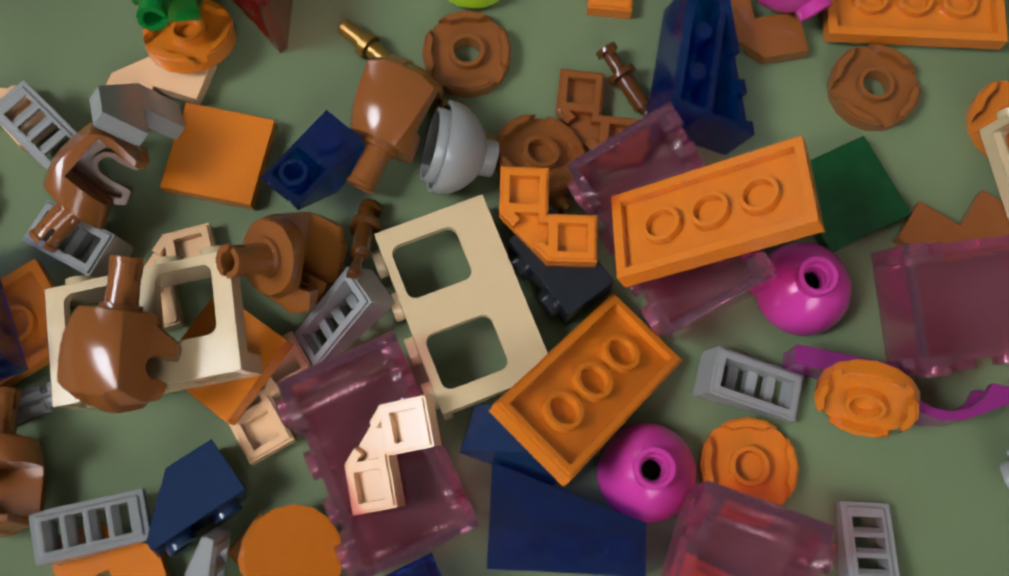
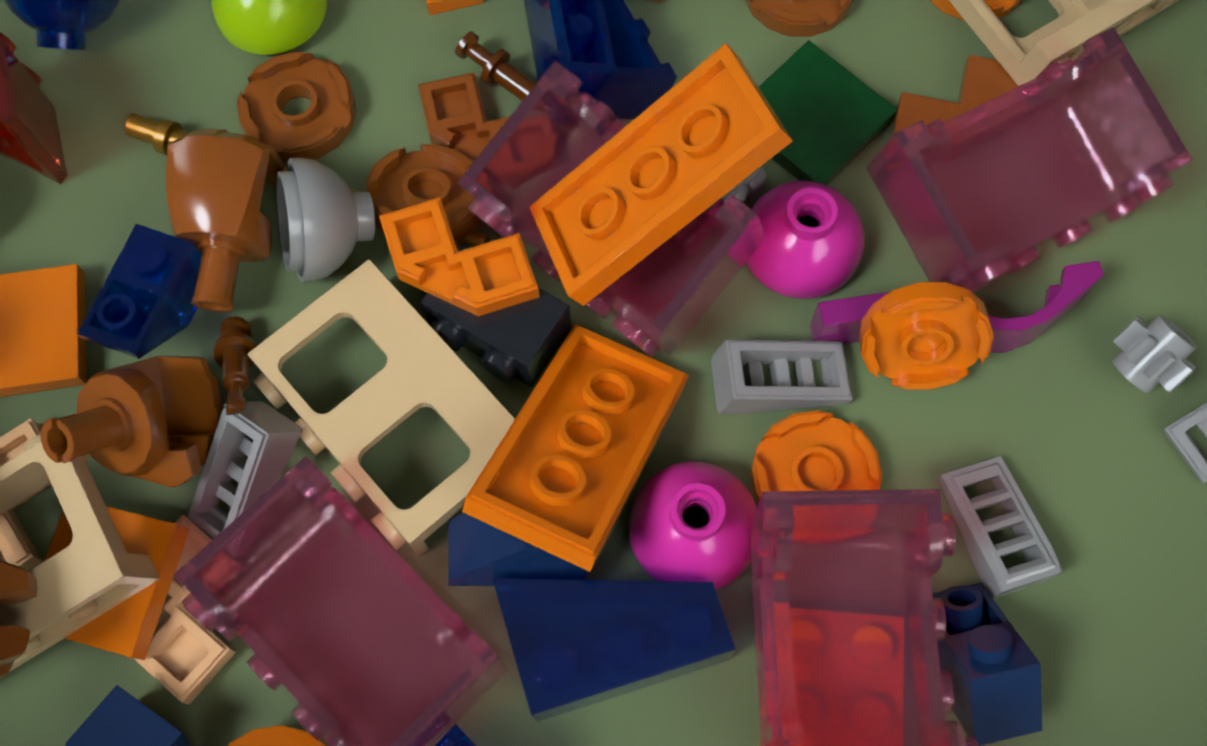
camera: 15 degrees left, 5 degrees down
light nougat tile [344,394,442,516] -> none

